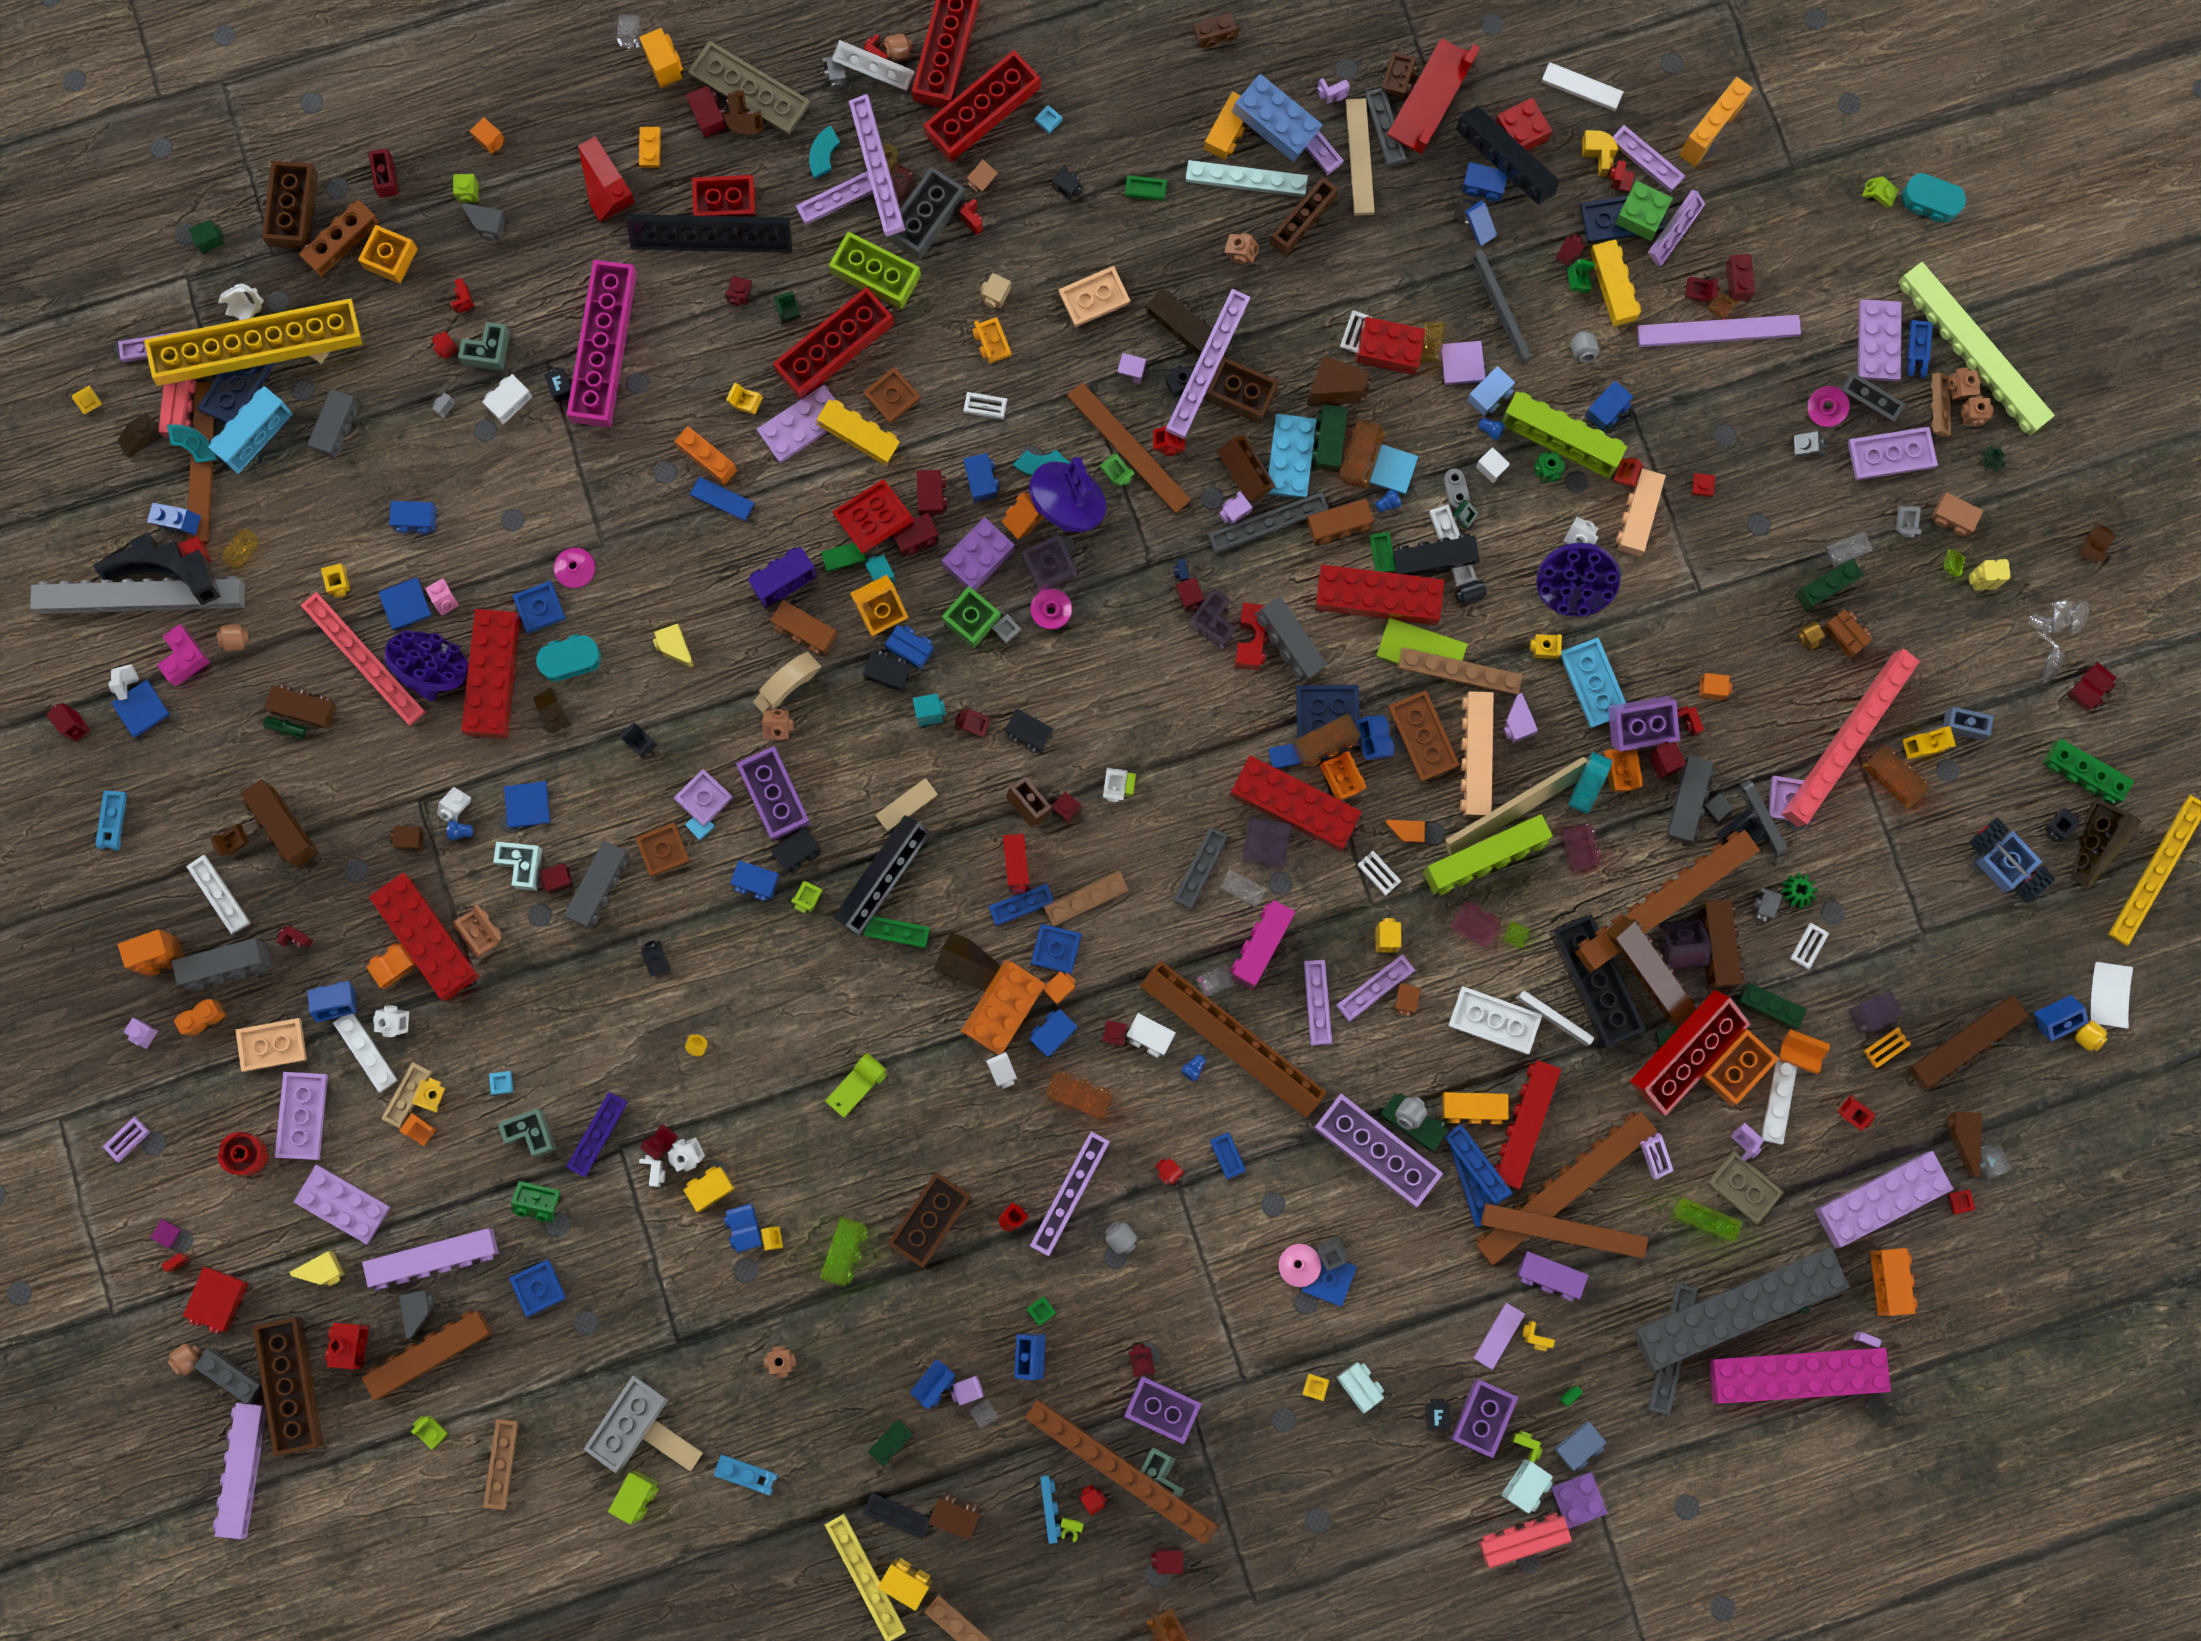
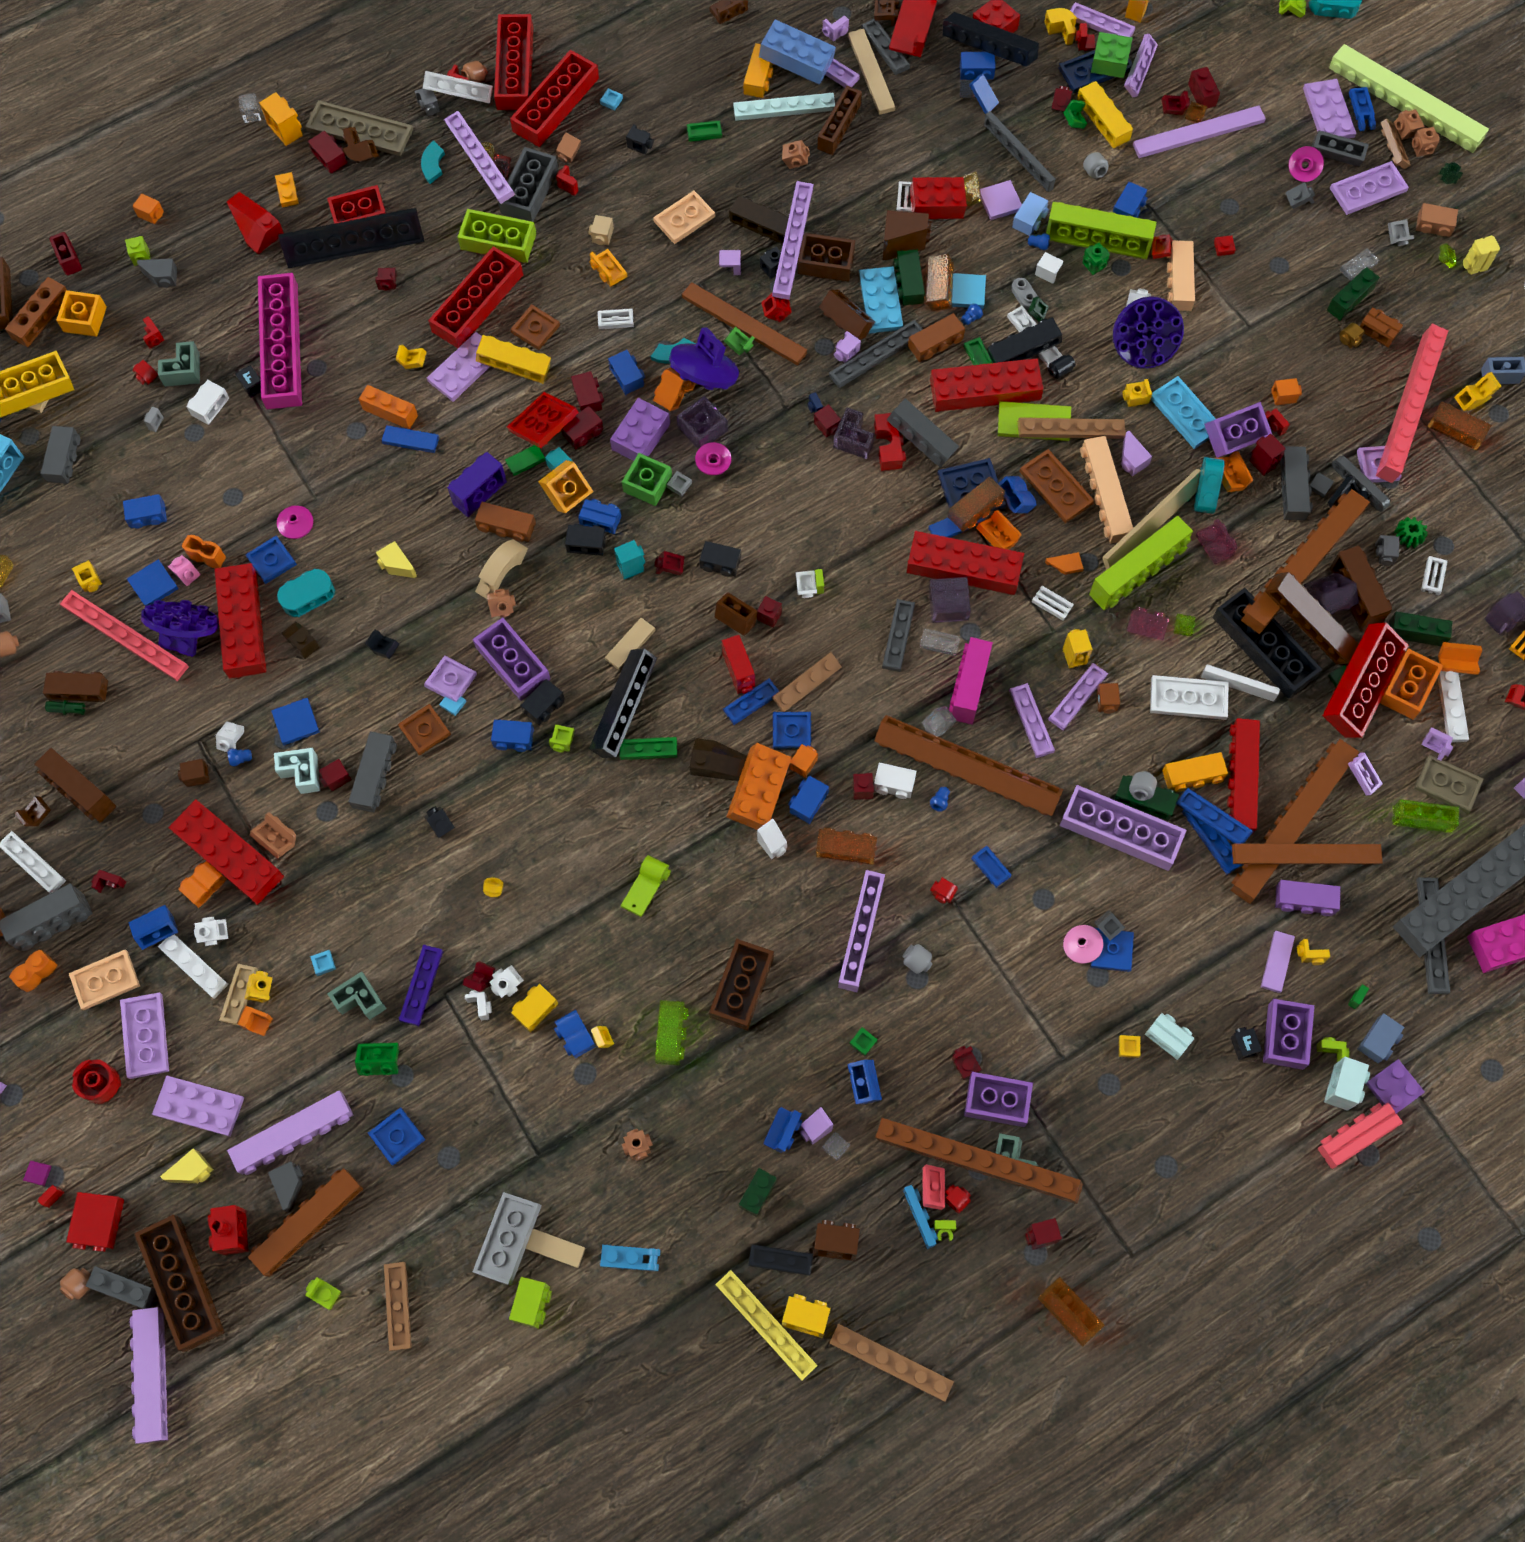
camera: 10 degrees left, 10 degrees down
dark green panel [773,291,801,323] -> none
lavender plate [796,171,873,226] -> none
red plate [999,1202,1029,1232] -> none
none -> orange brick [182,535,226,568]
none -> coral plate [923,1165,945,1210]

